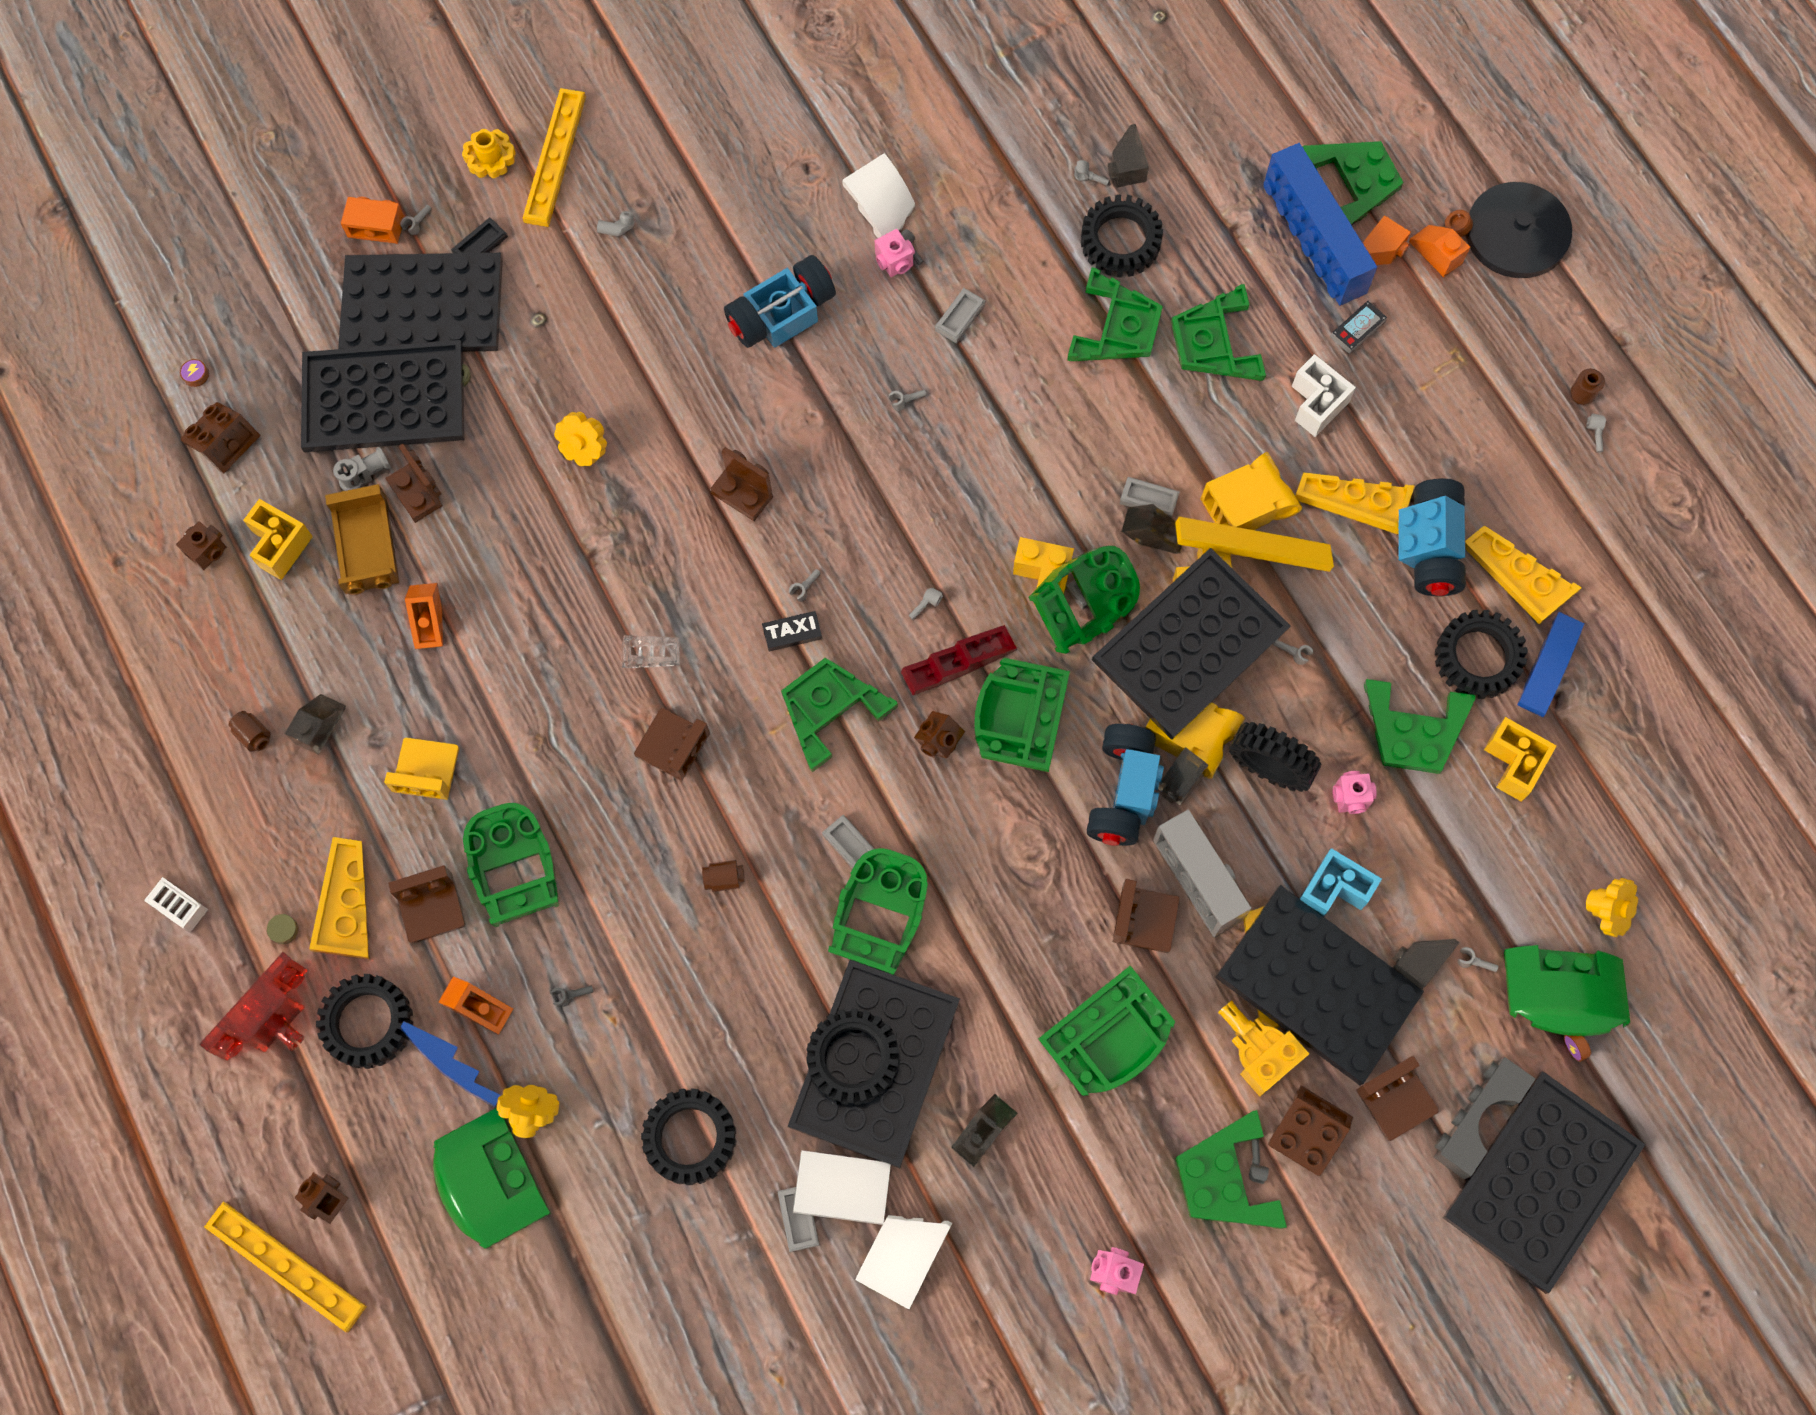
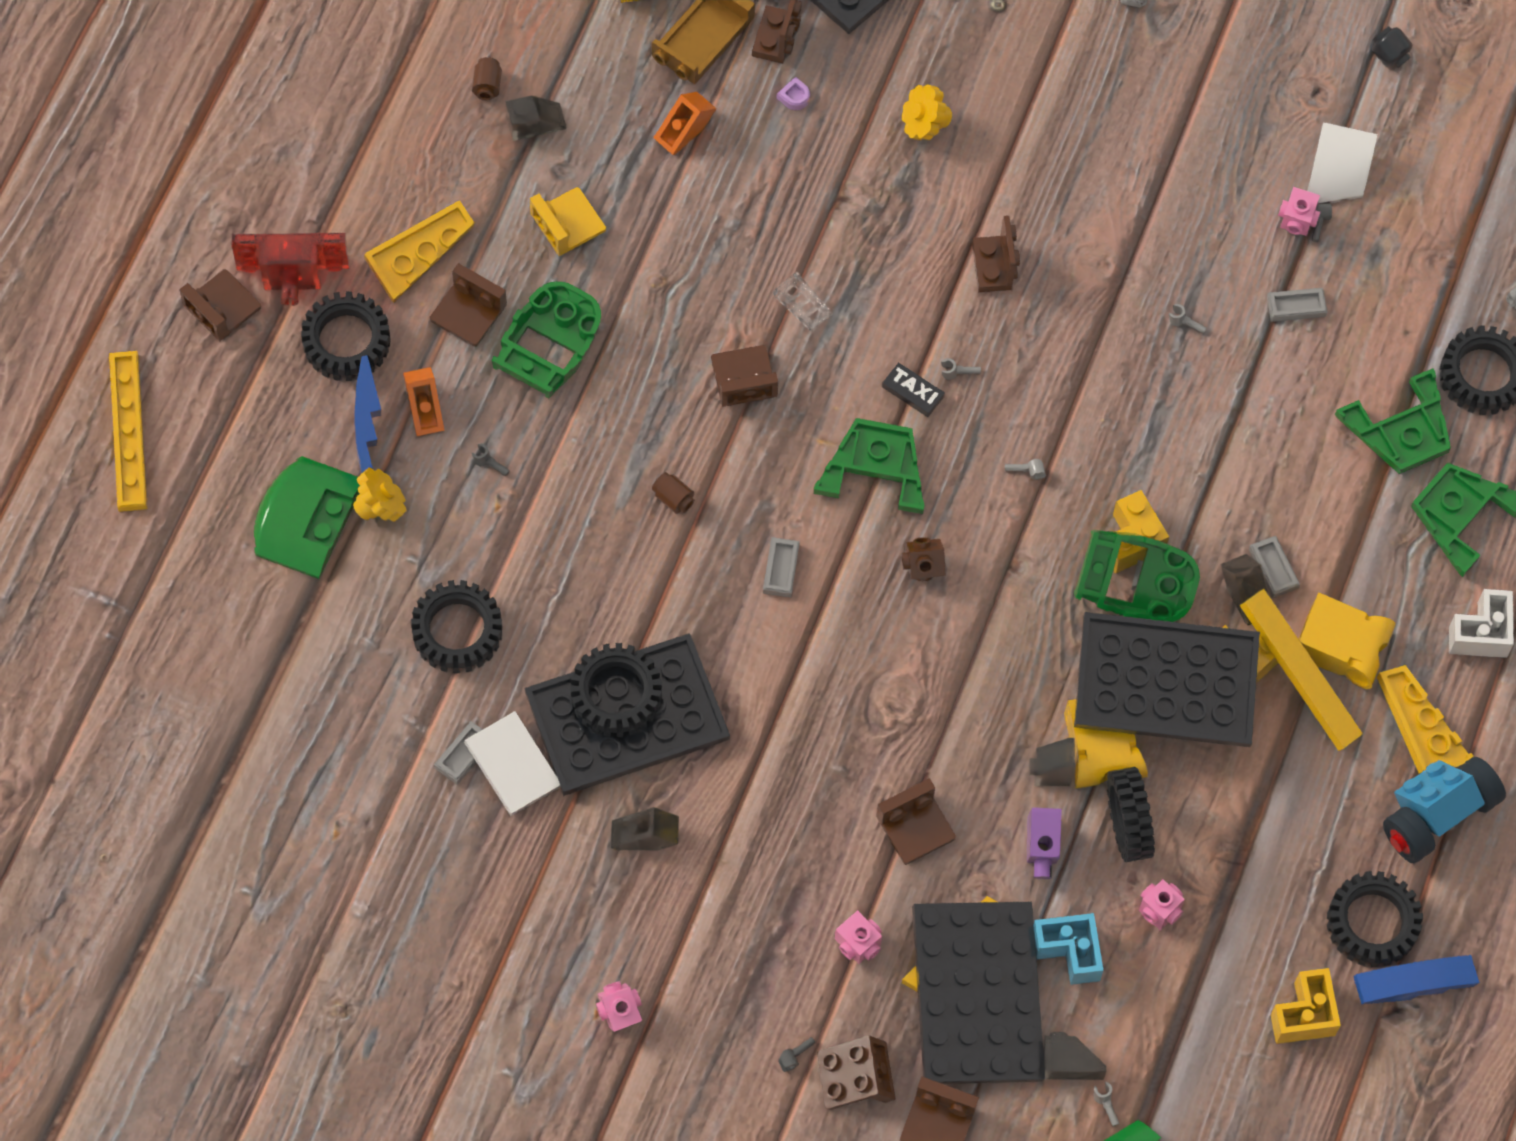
camera: 45 degrees right, 5 degrees down
white slope [144,877,208,932] -> none
olive tile [267,914,298,944] -> none
reddish brown brick [295,1172,349,1224] -> none
brick [724,255,836,348] -> none
green slope [828,848,928,975] -> none
white slope [855,1215,952,1309] -> none
dark red slope [901,625,1017,695] -> none
green slope [974,658,1070,772] -> none
green slope [1038,966,1175,1096] -> none
brick [1087,724,1164,846] -> none
light grey brick [1153,809,1252,938] -> none
green wing [1176,1110,1287,1229] -> none
yellow brick [1218,1000,1309,1097] -> none
light grey hand [1273,640,1313,665] -> none
green wing [1364,679,1476,774] -> none
yellow wing [1465,526,1582,624] -> none
none -> reddish brown bracket [179,269,261,342]
none -> lavender tile [777,77,810,110]
none -> bright pink brick [834,910,882,964]
none -> medium lavender torso [1027,808,1062,879]
none -> black head [1372,26,1413,68]

